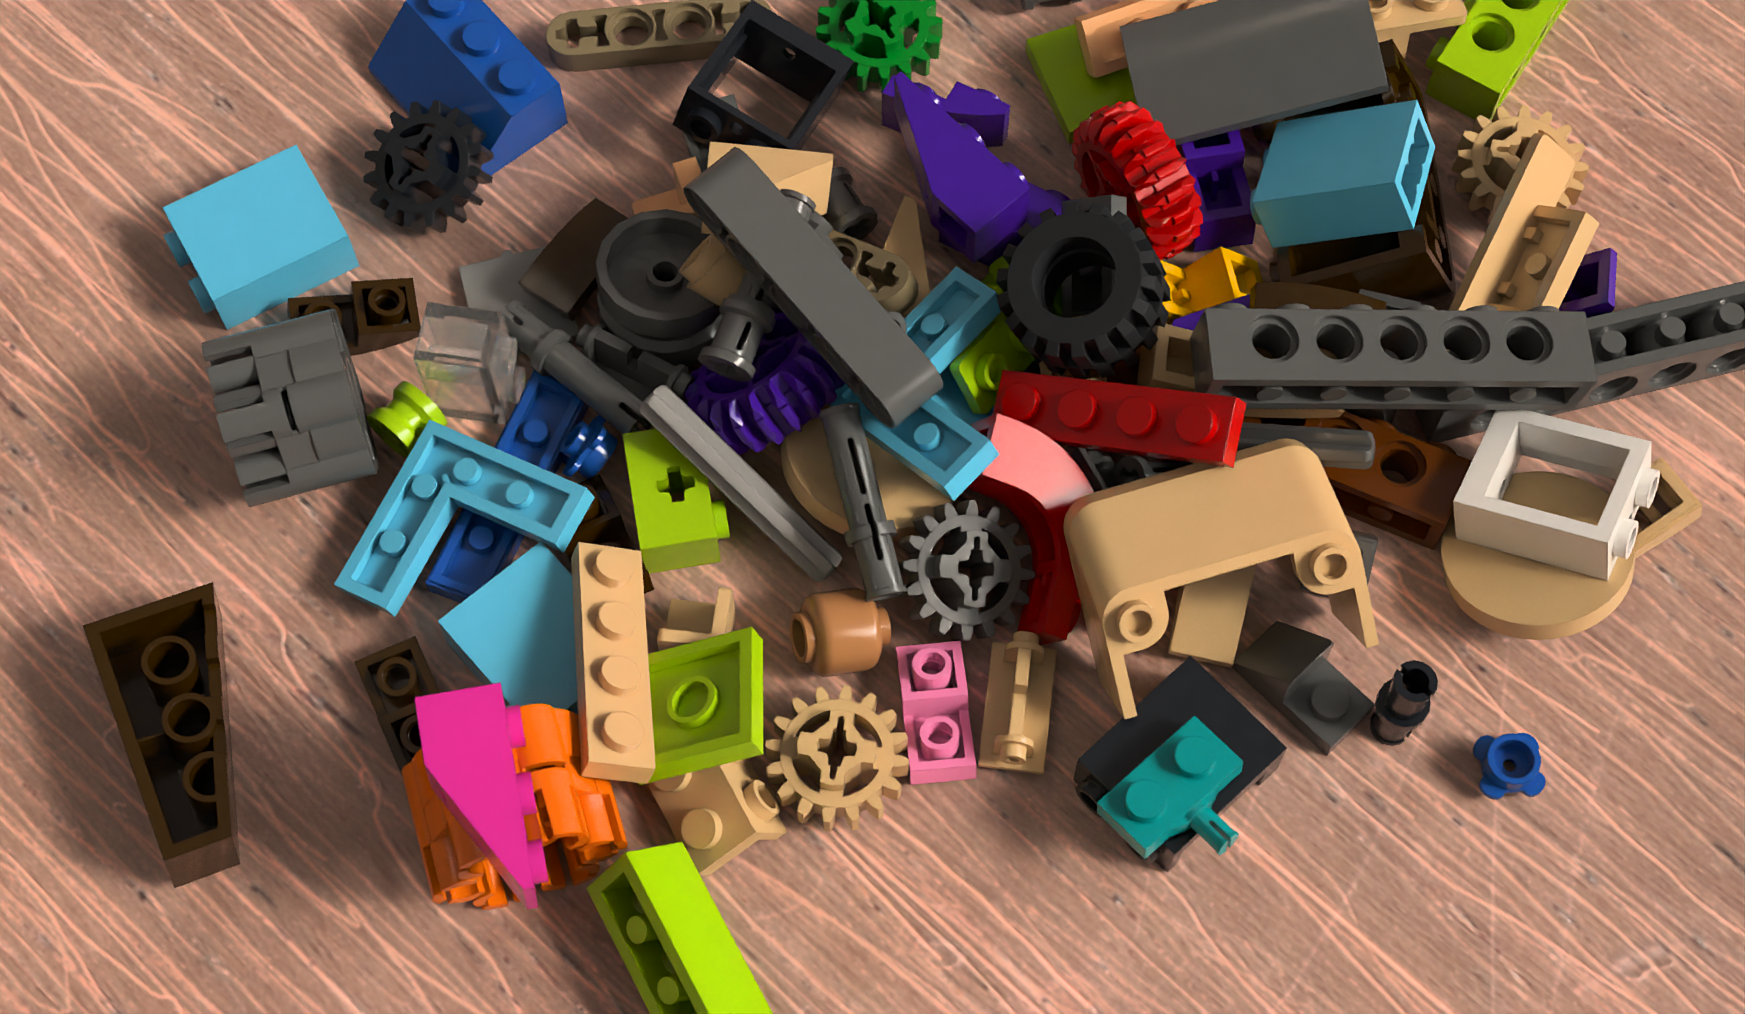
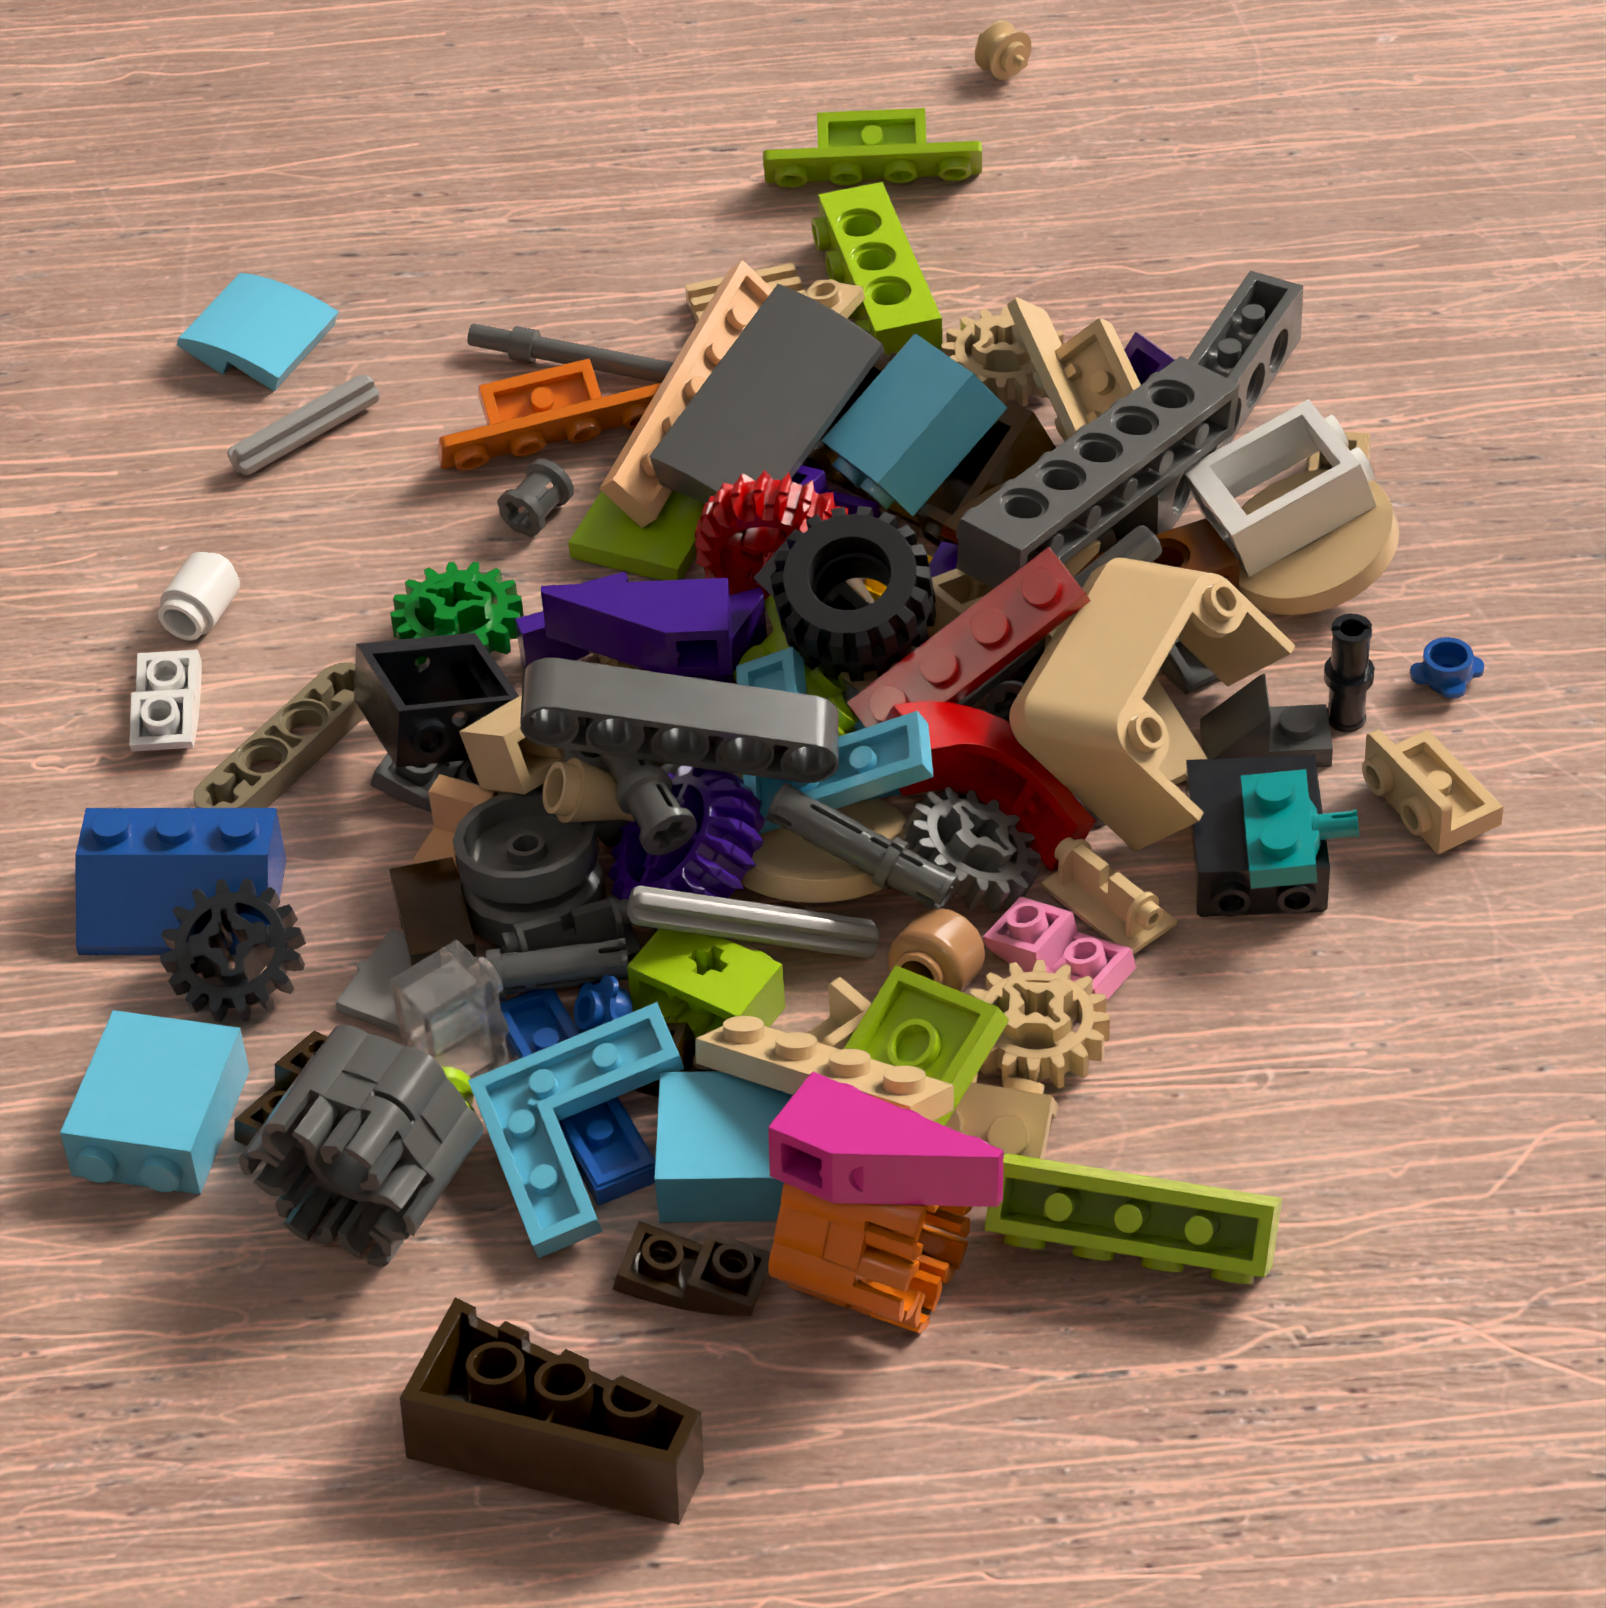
camera: 45 degrees left, 20 degrees down
none -> tan bracket [1362,729,1503,855]

